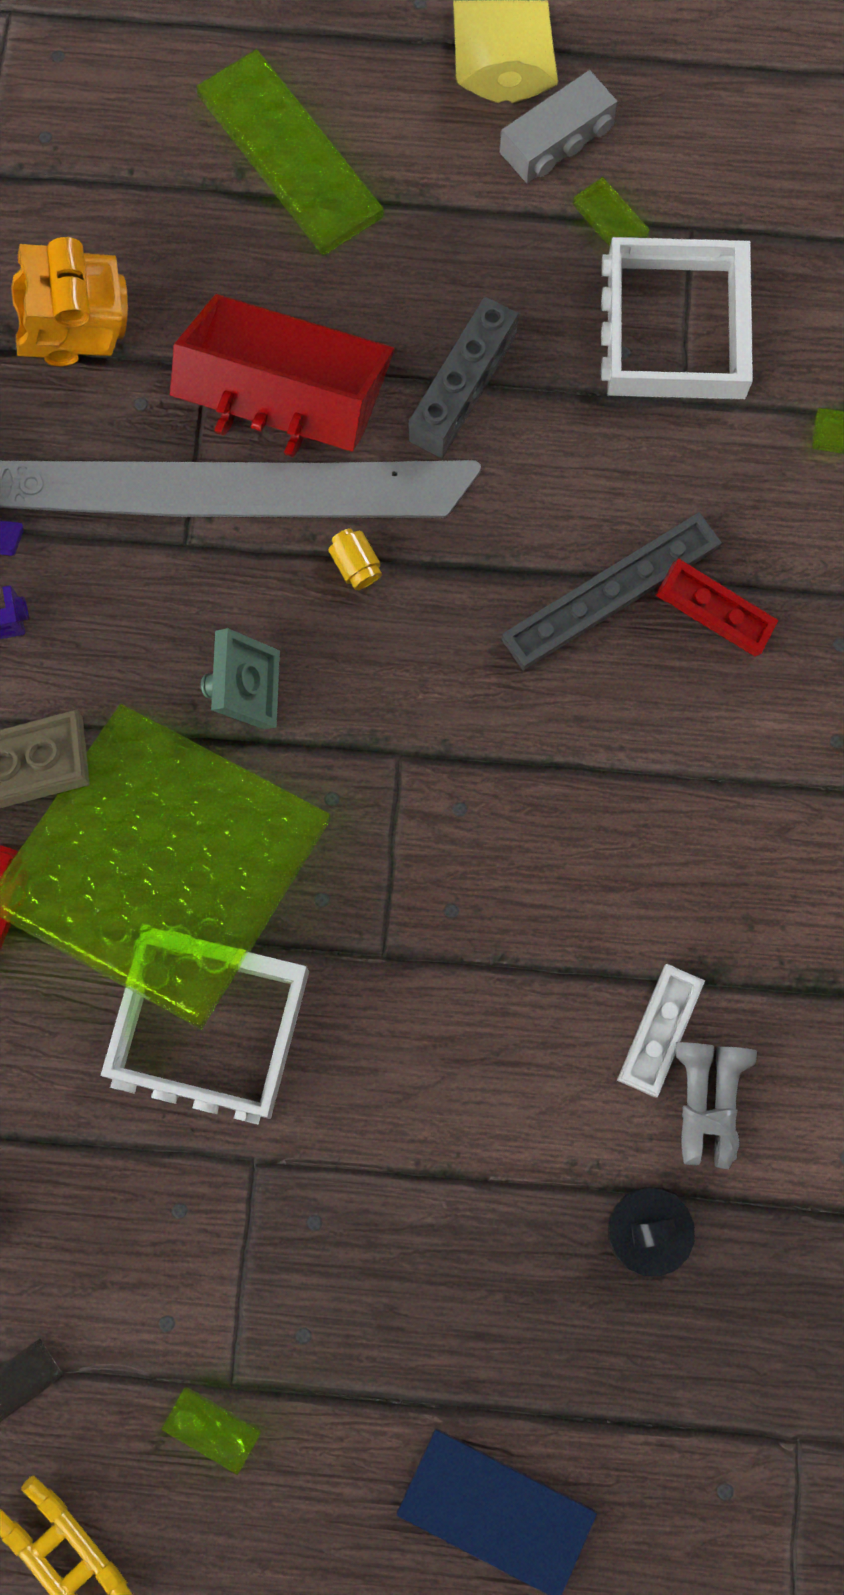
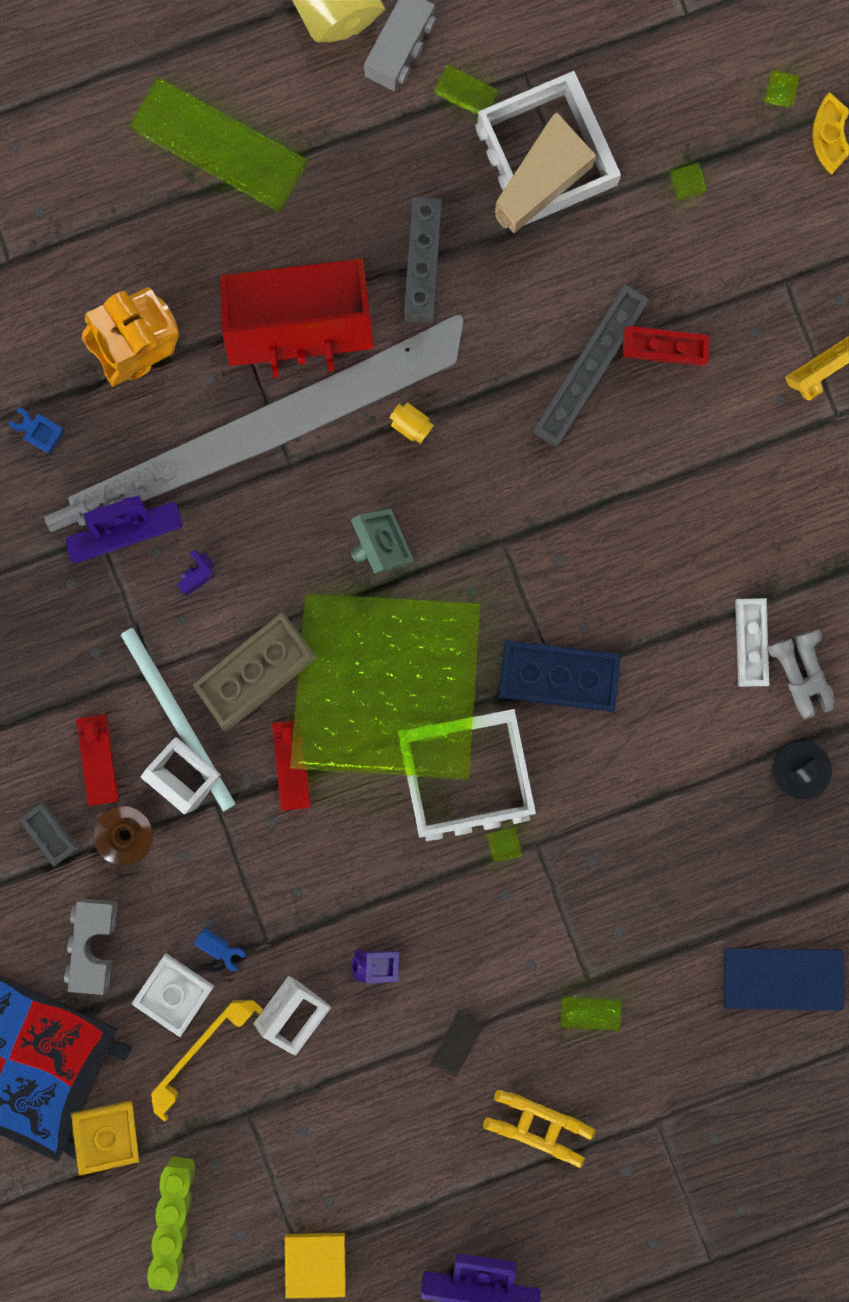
camera: 25 degrees left, 10 degrees up
none -> clear neon green plate [486,827,522,863]
none -> tan slope [495,113,596,233]
none -> dark blue tile [498,640,621,712]

